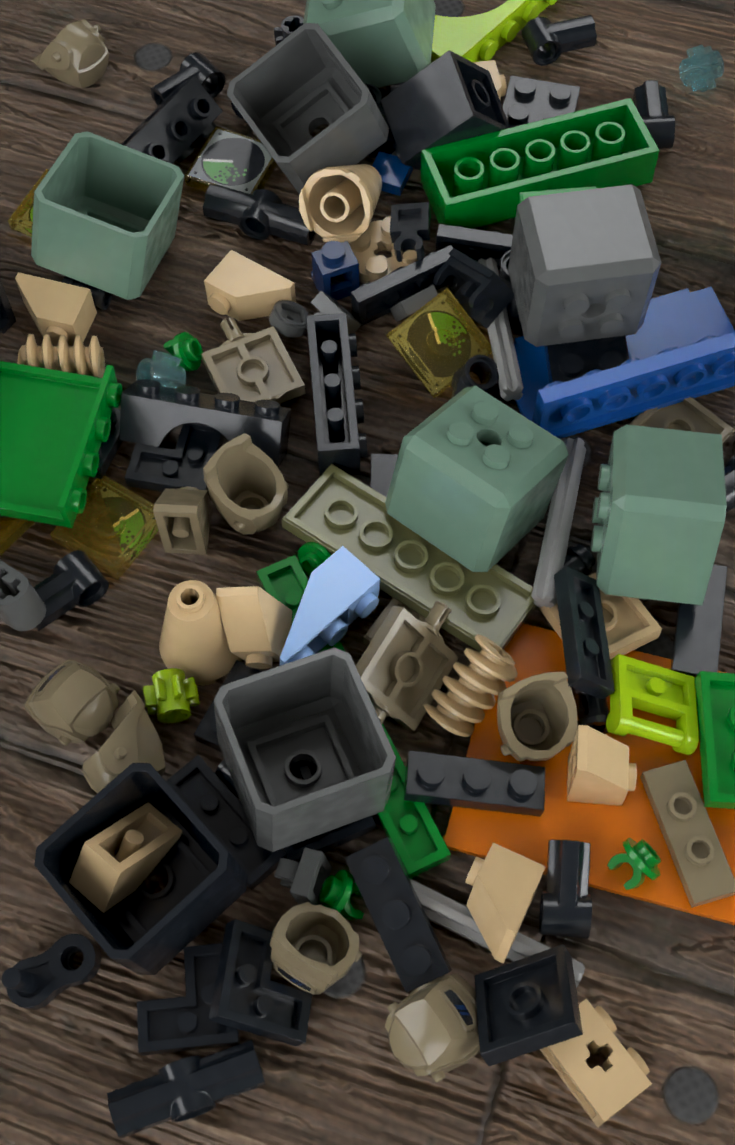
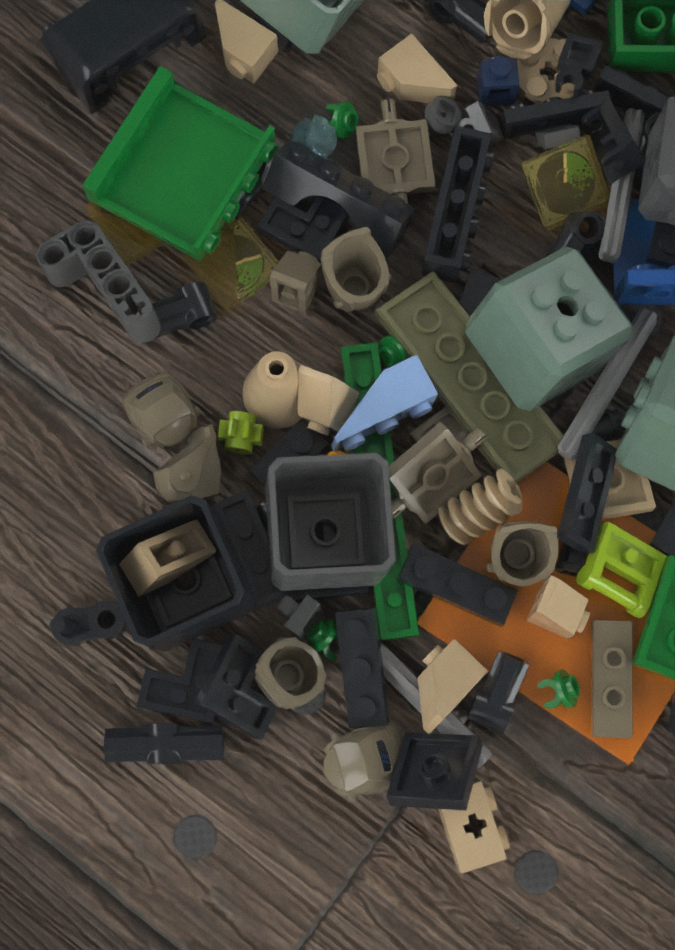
camera: 15 degrees right, 15 degrees up
tan piece [18,334,105,378] -> none

